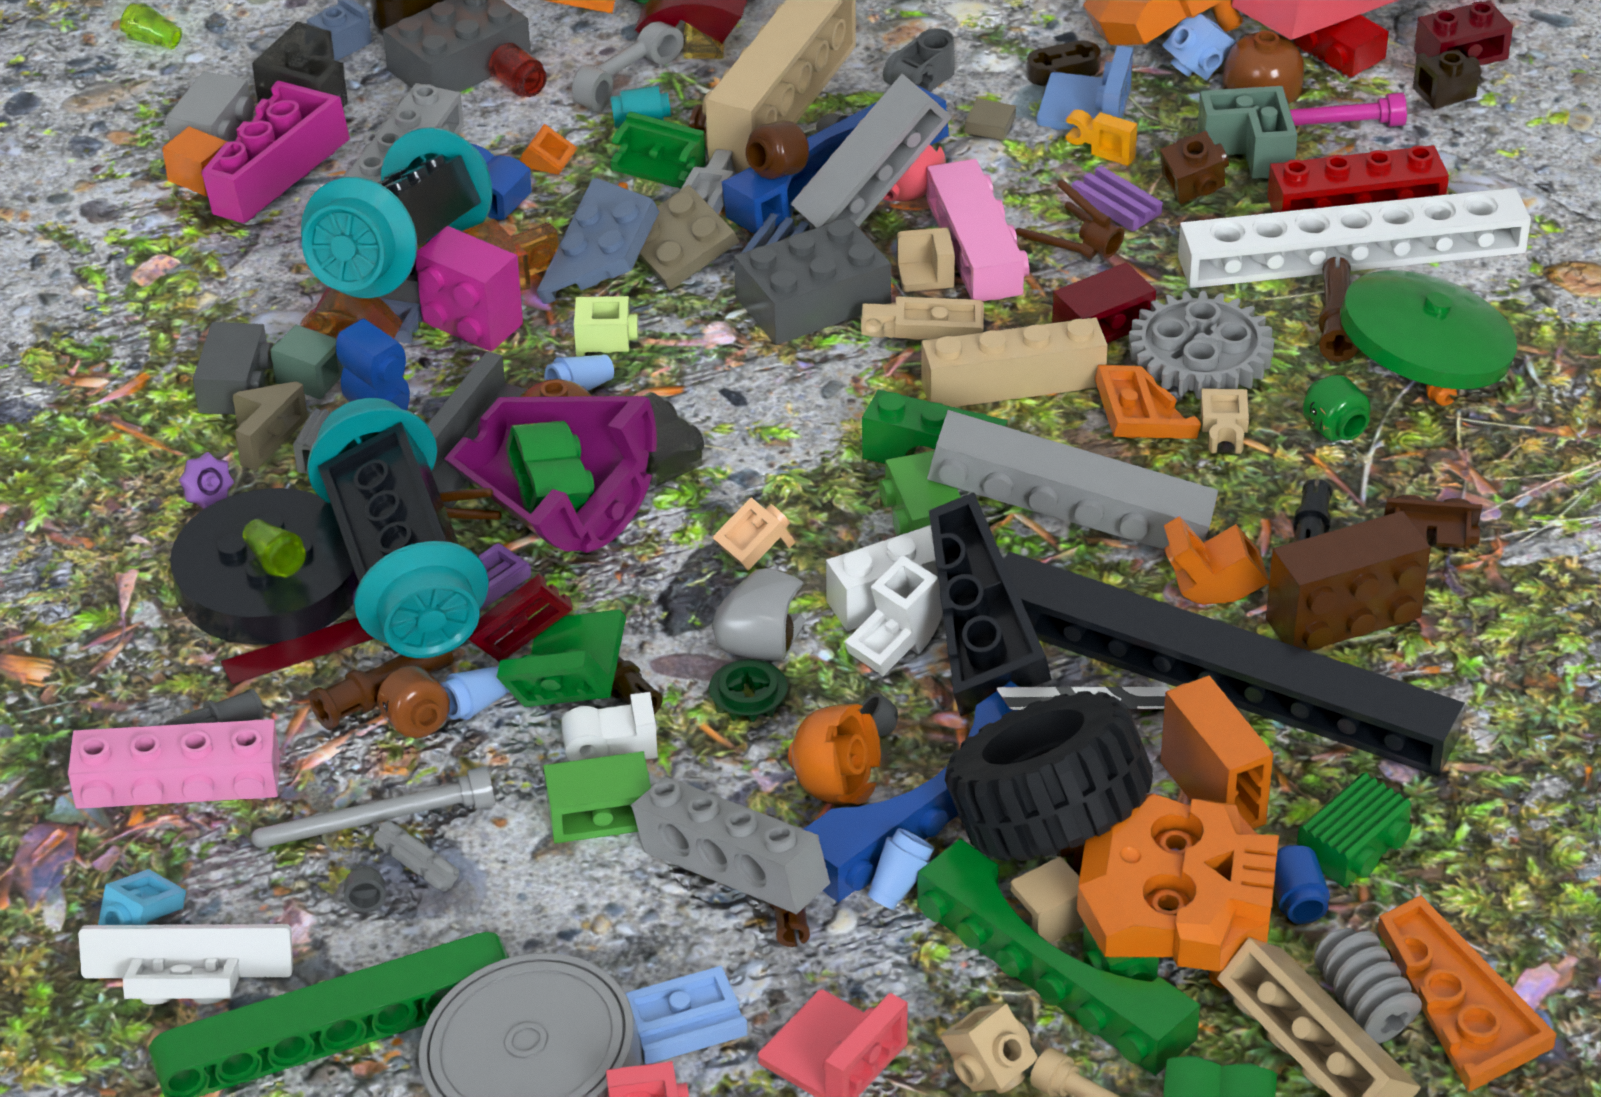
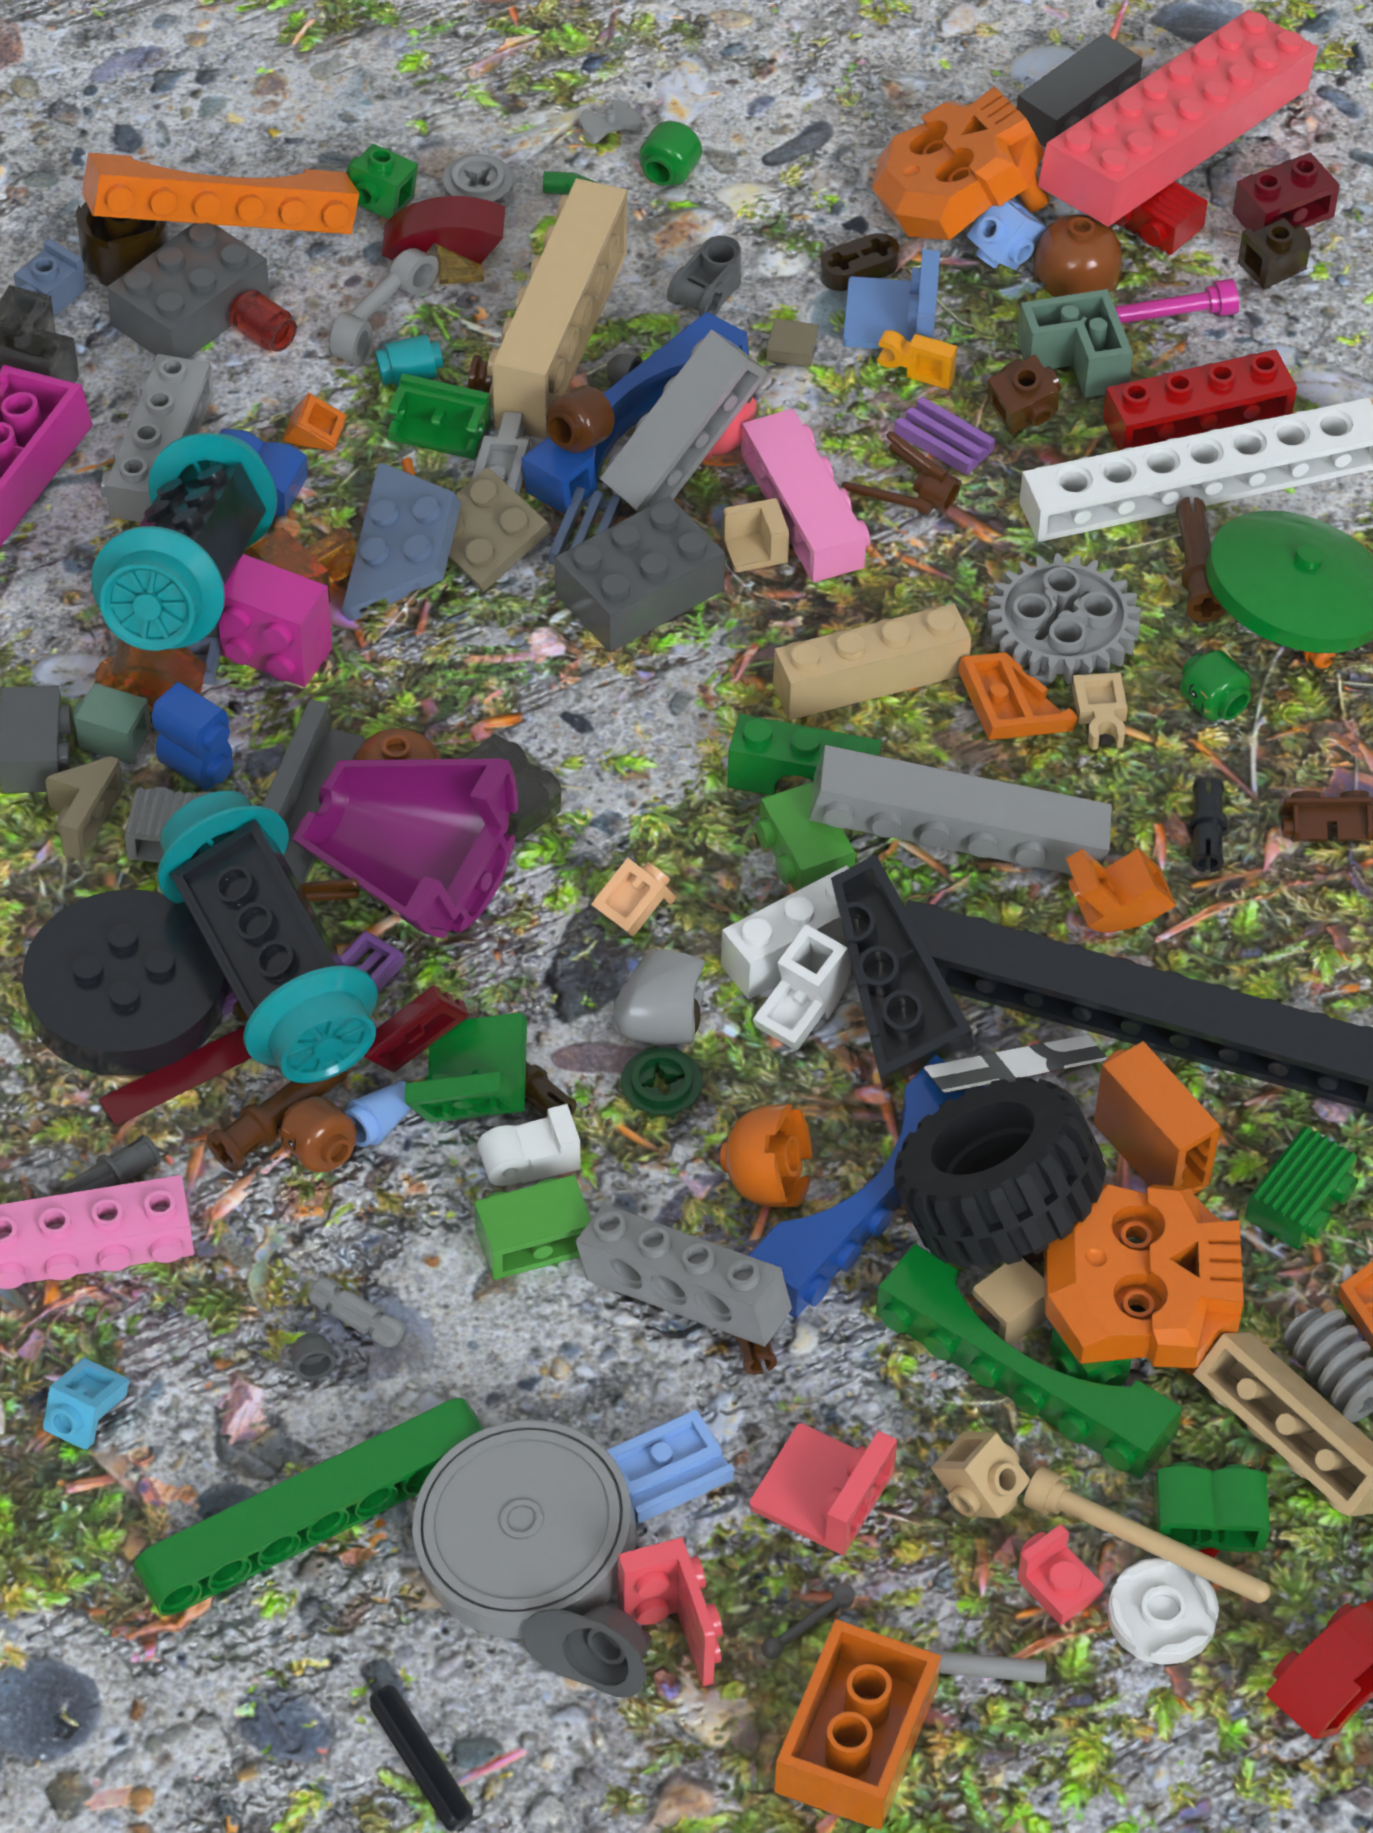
camera: 10 degrees left, 10 degrees up
white bracket [79,924,293,1004] -> none
medium lavender piece [178,452,234,509] -> none
clear neon green cone [243,519,306,577] -> none
light grey piece [252,766,495,848] -> none
green brick [506,421,594,514] -> none
light blue cone [544,354,614,391] -> none
yellowish green brick [574,296,639,356] -> none
dark grey hinge [859,693,898,737] -> none
tan hinge [861,297,984,340] -> none
light blue cone [867,828,934,910] -> none
dark red brick [1052,262,1156,343] -> none
reddish brown brick [1266,511,1431,651] -> none
blue brick [1273,845,1330,924] -> none

